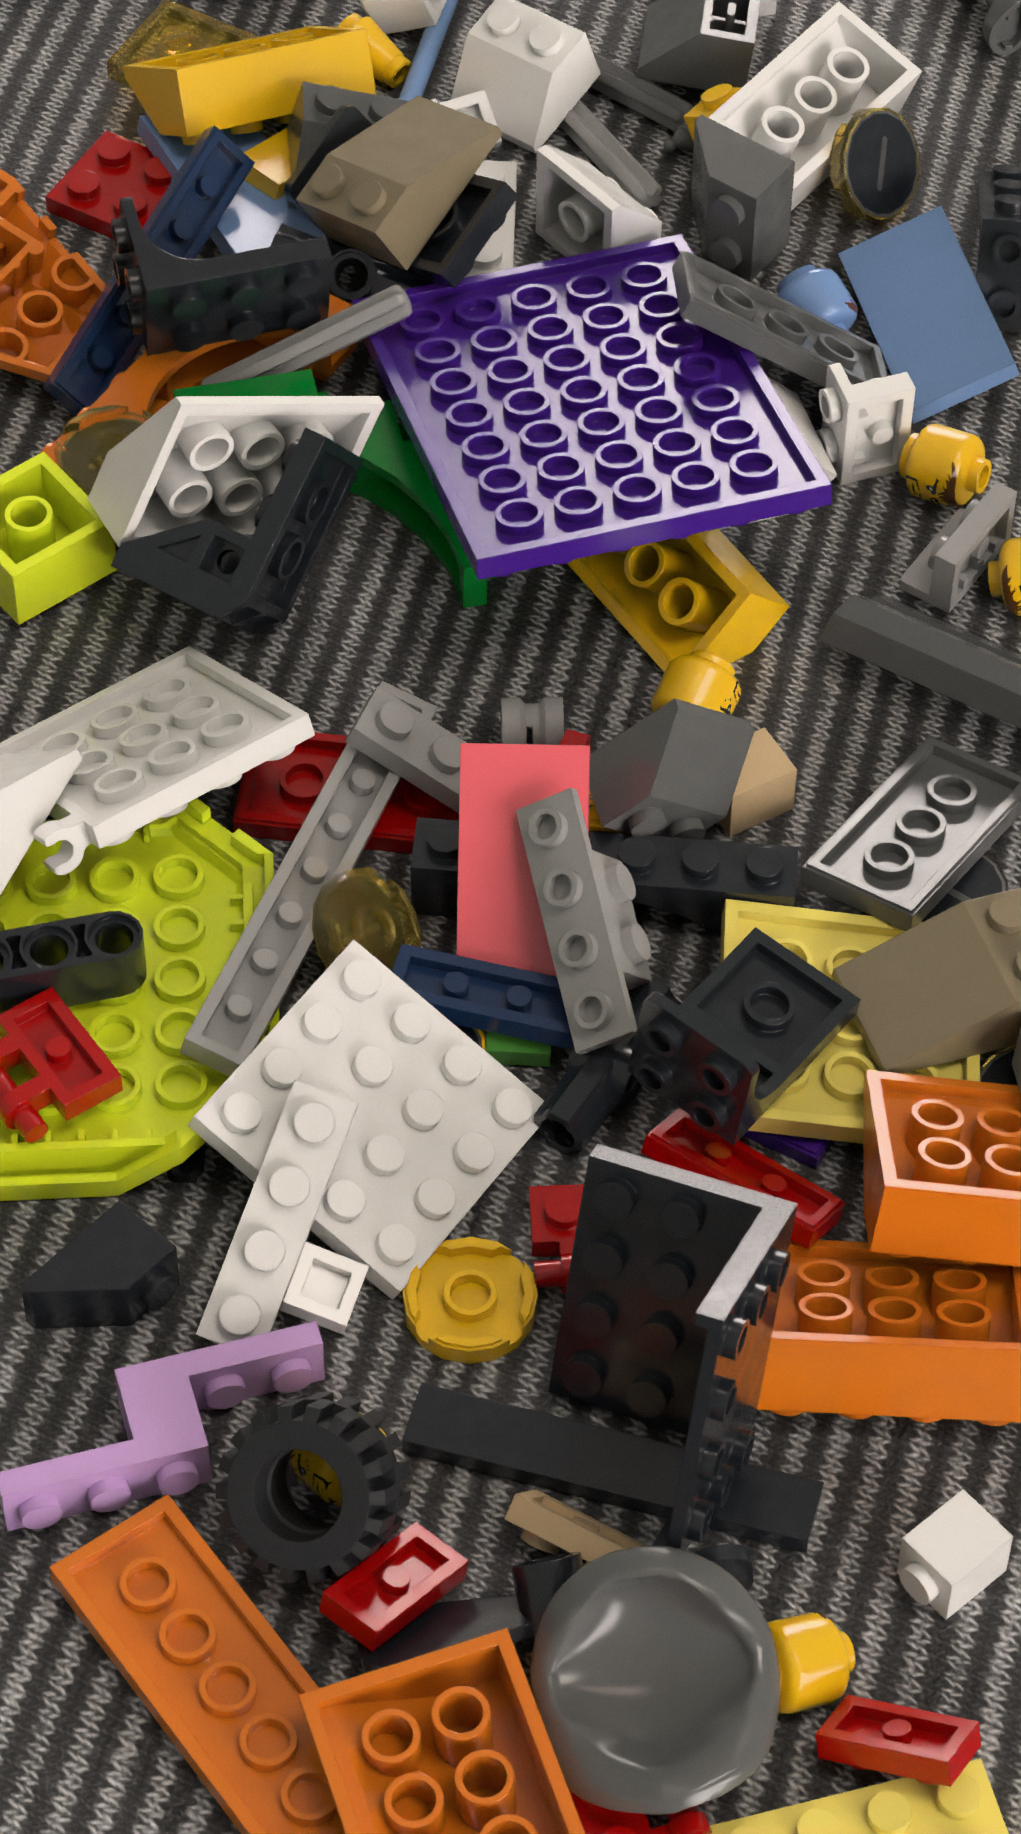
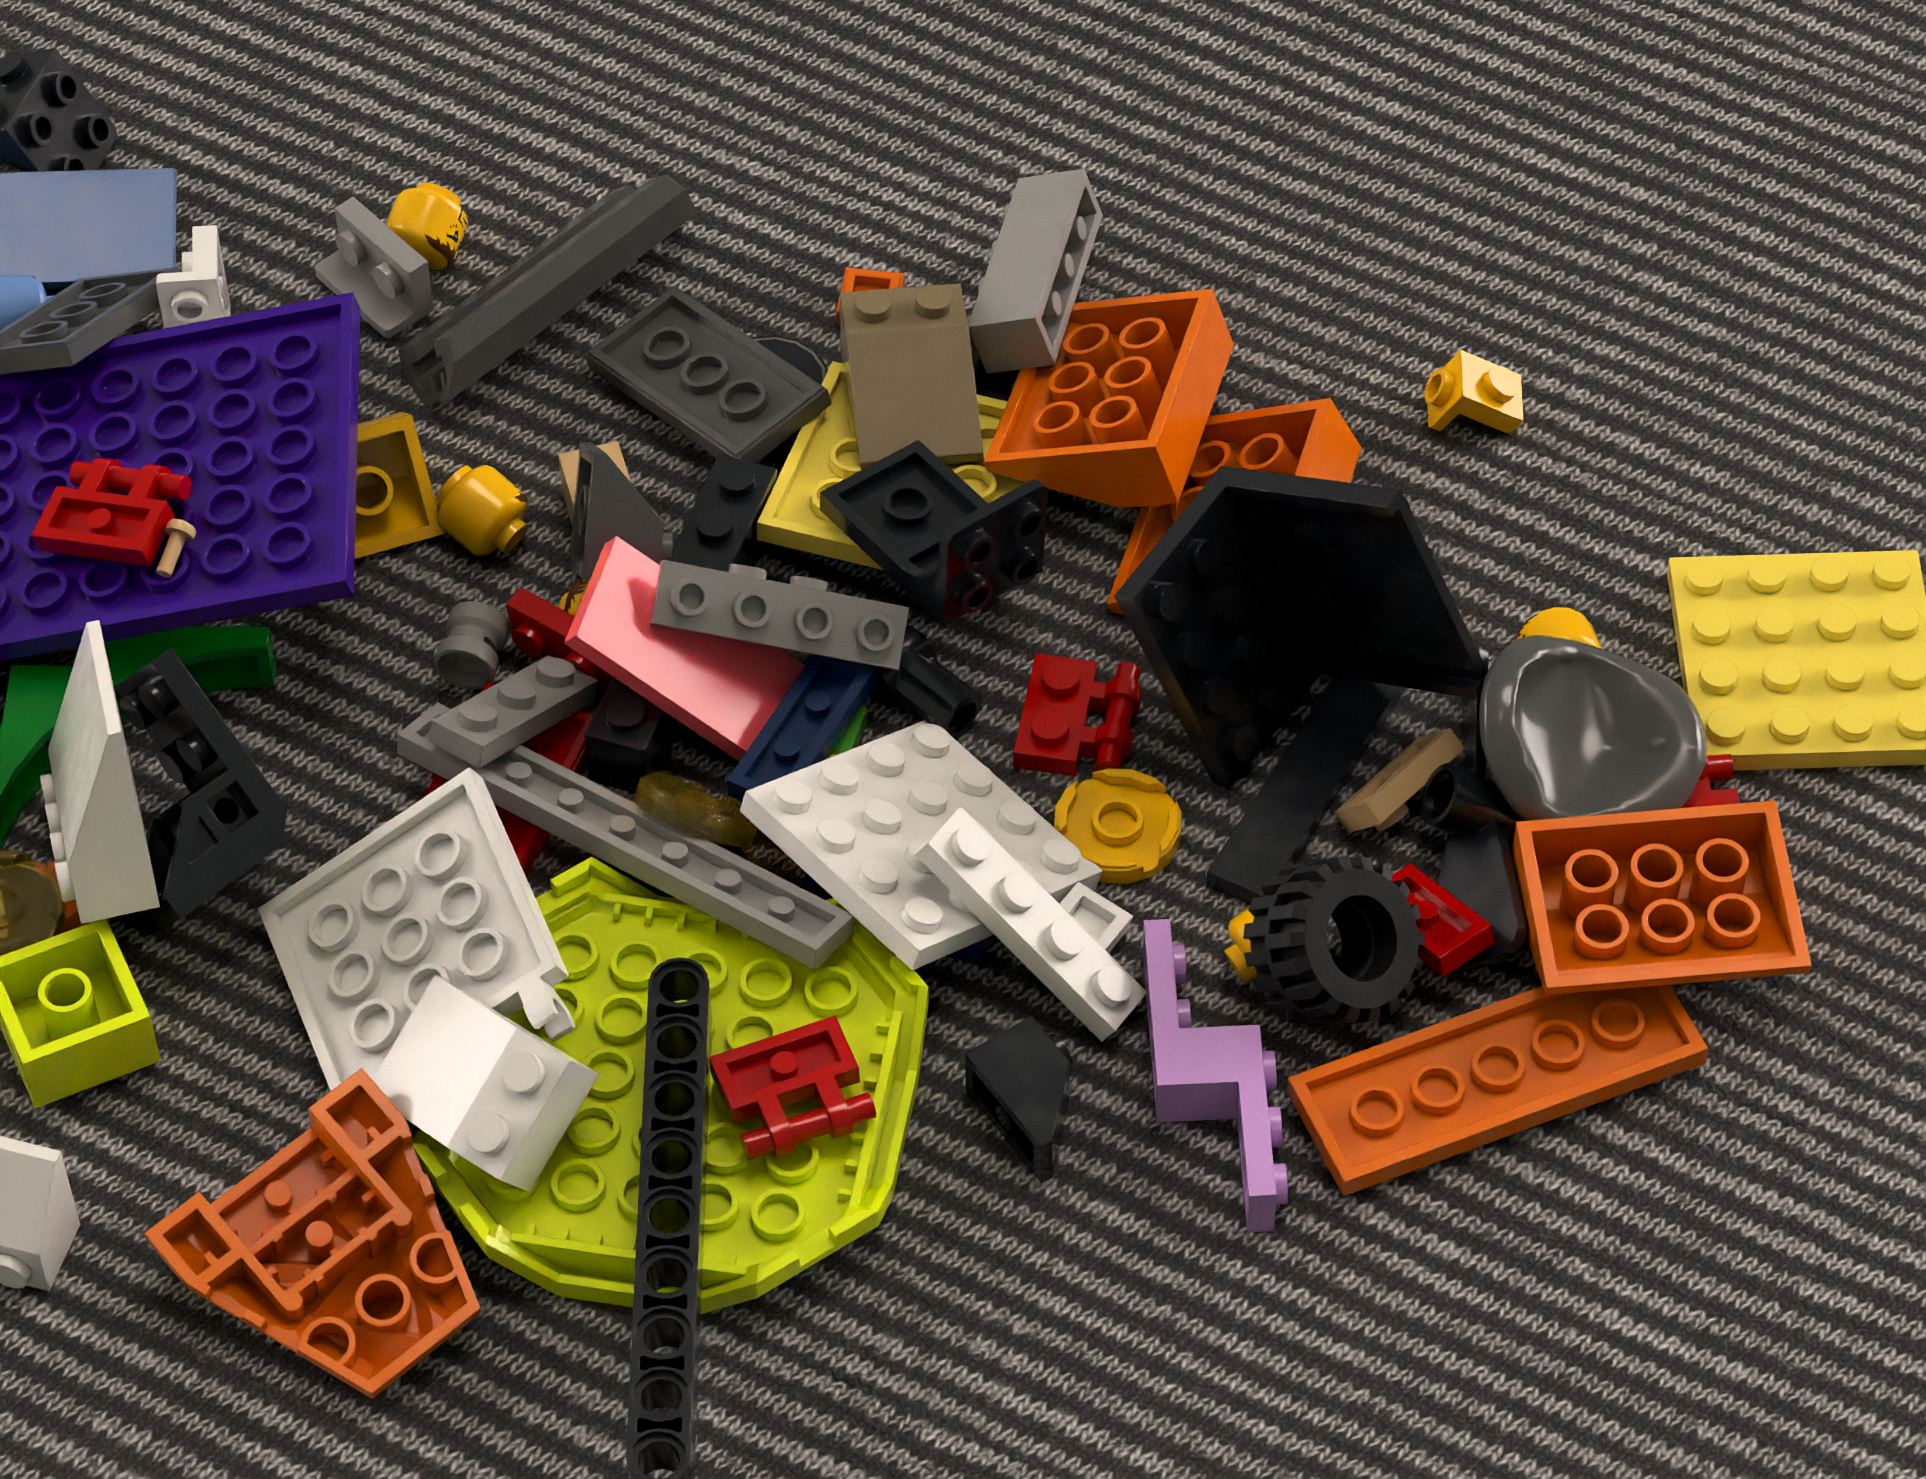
camera: 75 degrees left, 0 degrees up
red tile [641,1108,846,1250] -> none
red plate [815,1694,981,1787] -> none
white brick [897,1489,1013,1620] -> none
yellow head [899,424,992,507] -> none
none -> red plate [31,457,192,566]
none -> tan piece [156,519,196,578]

